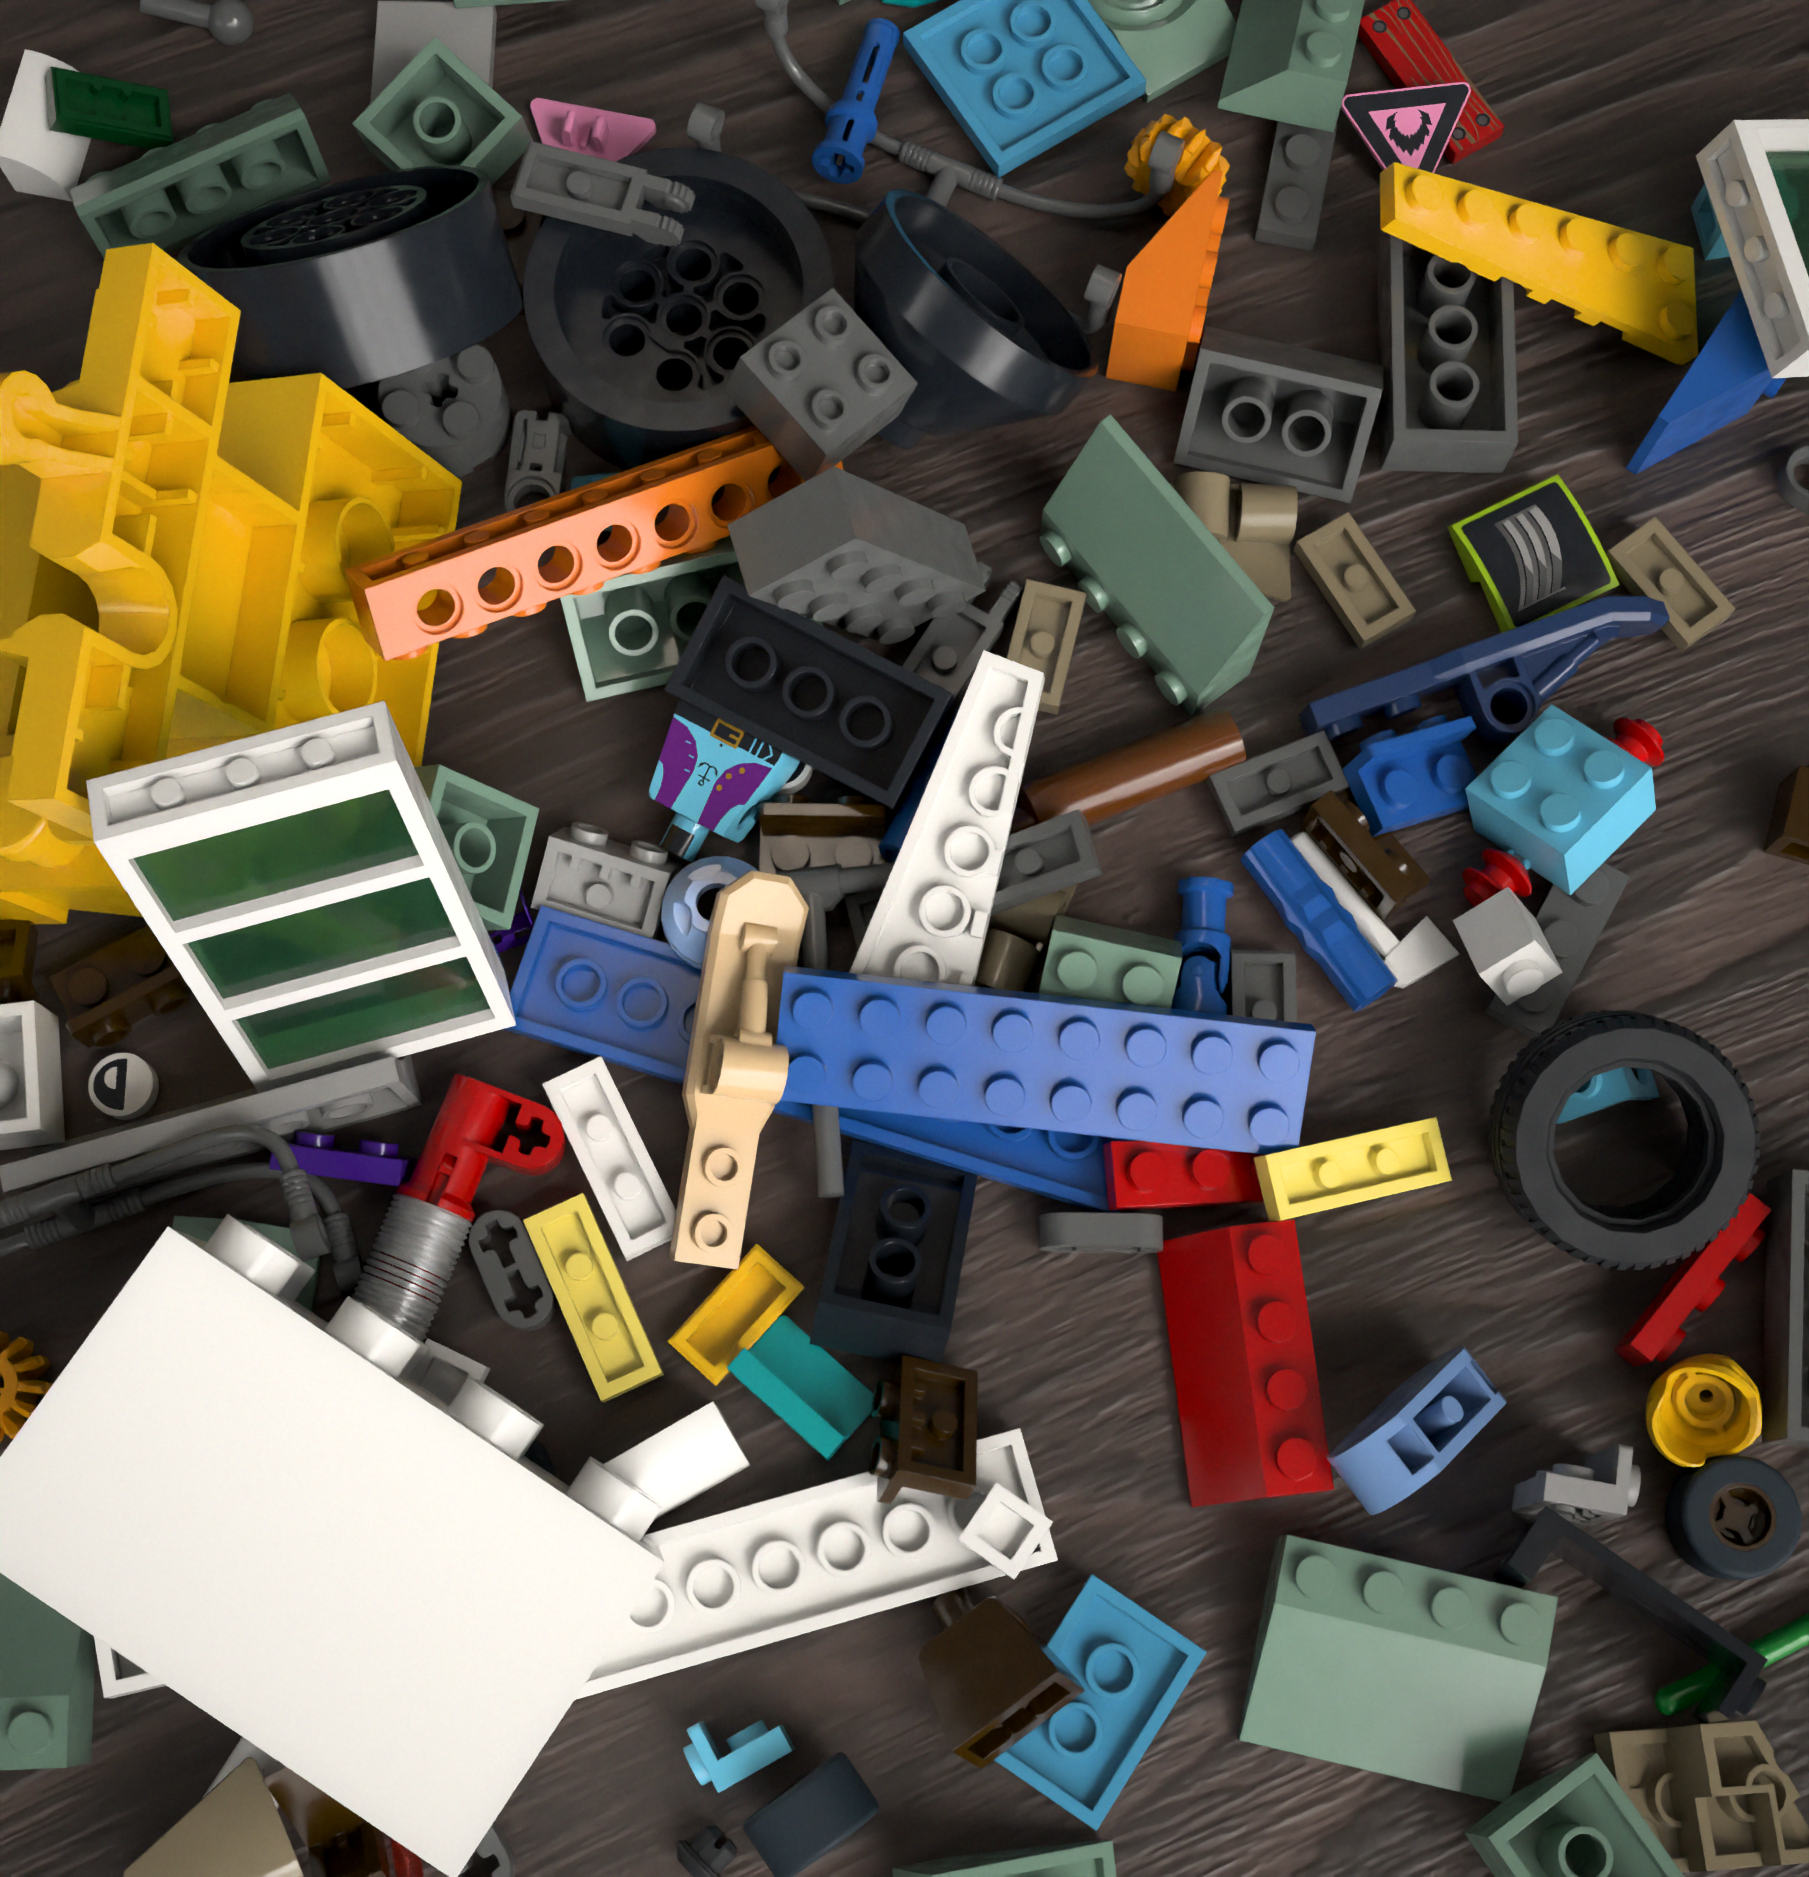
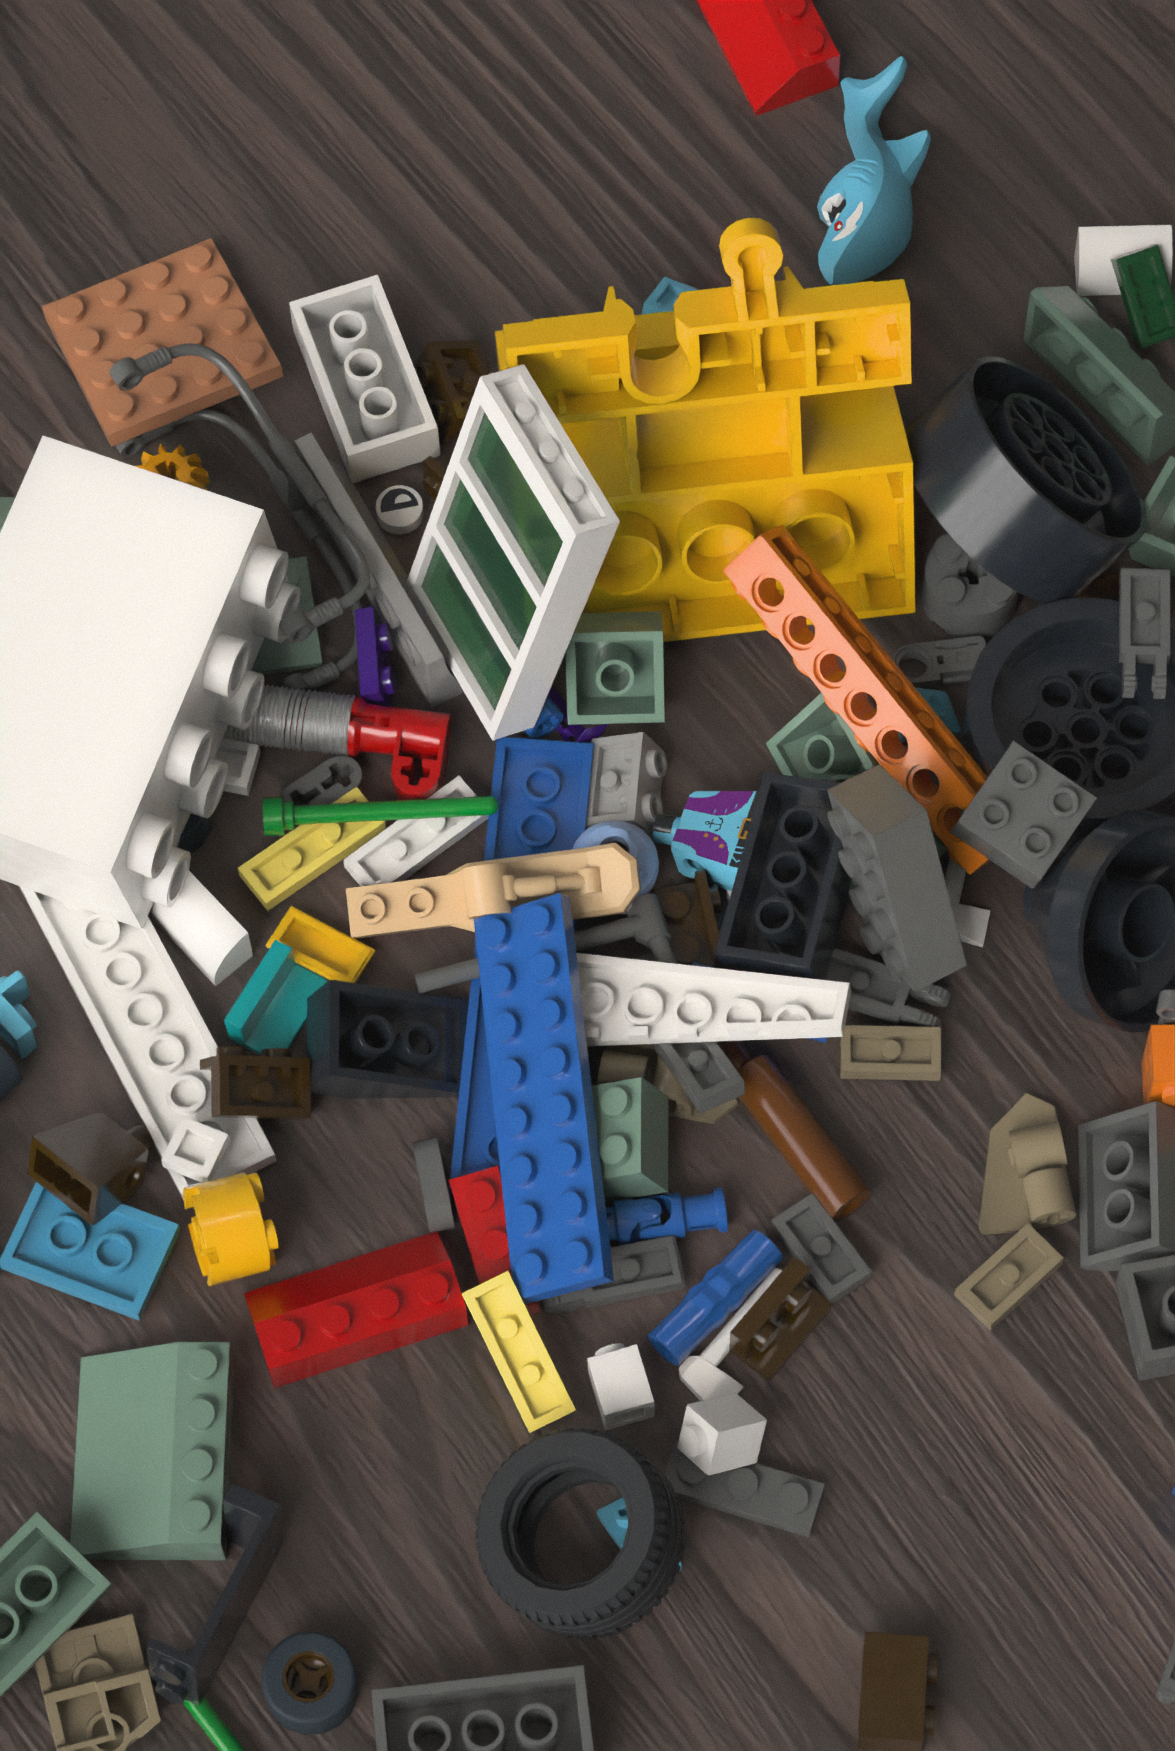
camera: 80 degrees right, 10 degrees down
sand green slope [1039,414,1275,717] -> none
dark blue piece [1298,596,1670,745] -> none
medium blue brick [1326,1345,1507,1515] -> none
blue bracket [1342,715,1477,837] -> none
slope [1447,474,1619,633] -> none
medium azure brick [1462,704,1664,907] -> none
light grey bracket [1512,1444,1641,1526] -> none
dark tan plate [1606,516,1736,652] -> none
red plate [1613,1193,1771,1367] -> none
yellow helmet [1645,1353,1762,1467] -> none
none -> yellow brick [183,1172,278,1286]
none -> green piece [263,796,499,836]
none -> white brick [587,1343,655,1431]

